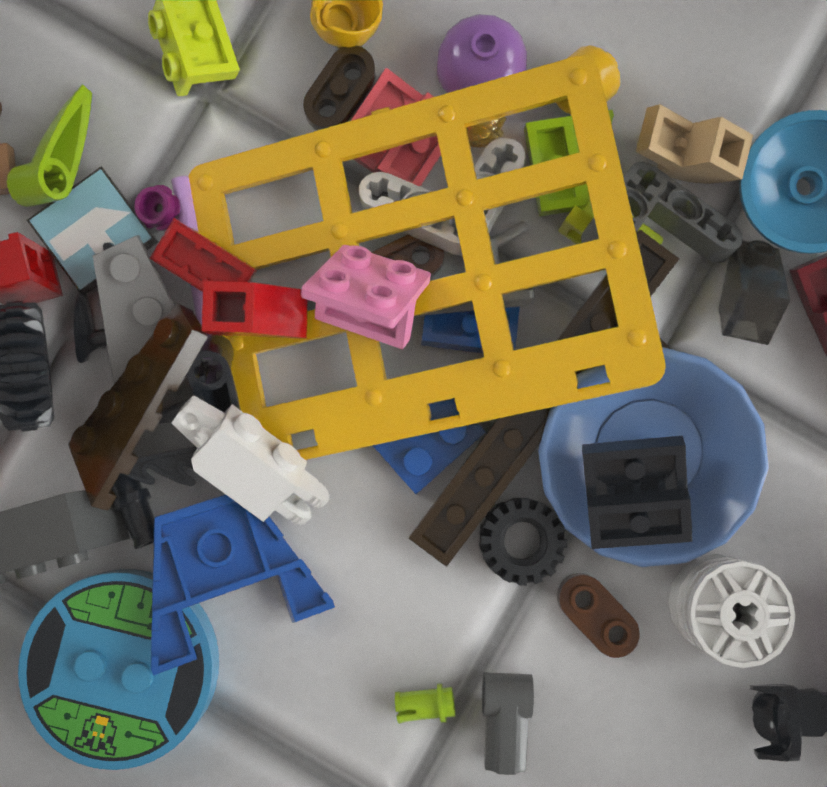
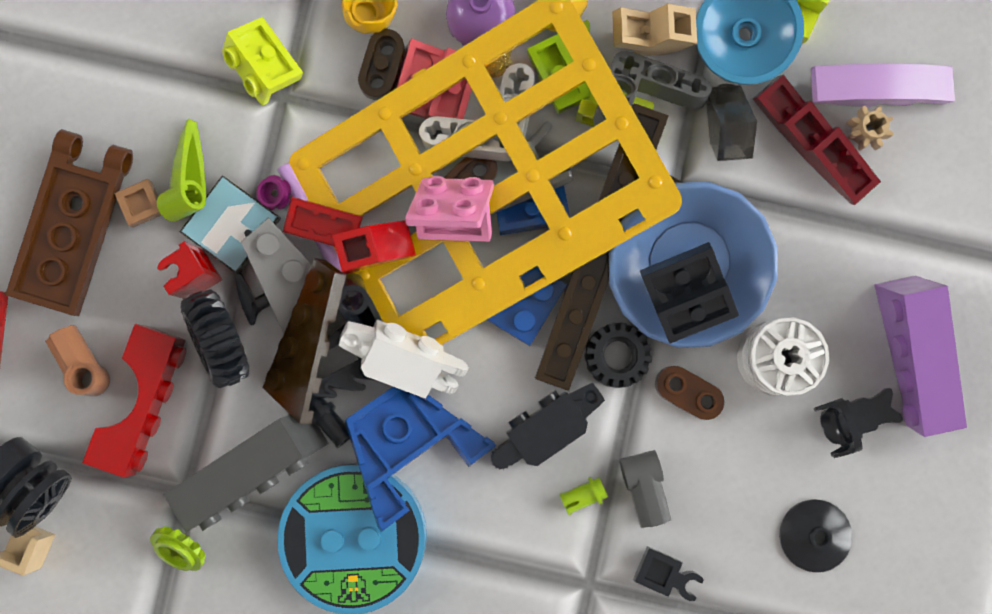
camera: 20 degrees left, 0 degrees up
none -> black hinge [491,383,605,470]

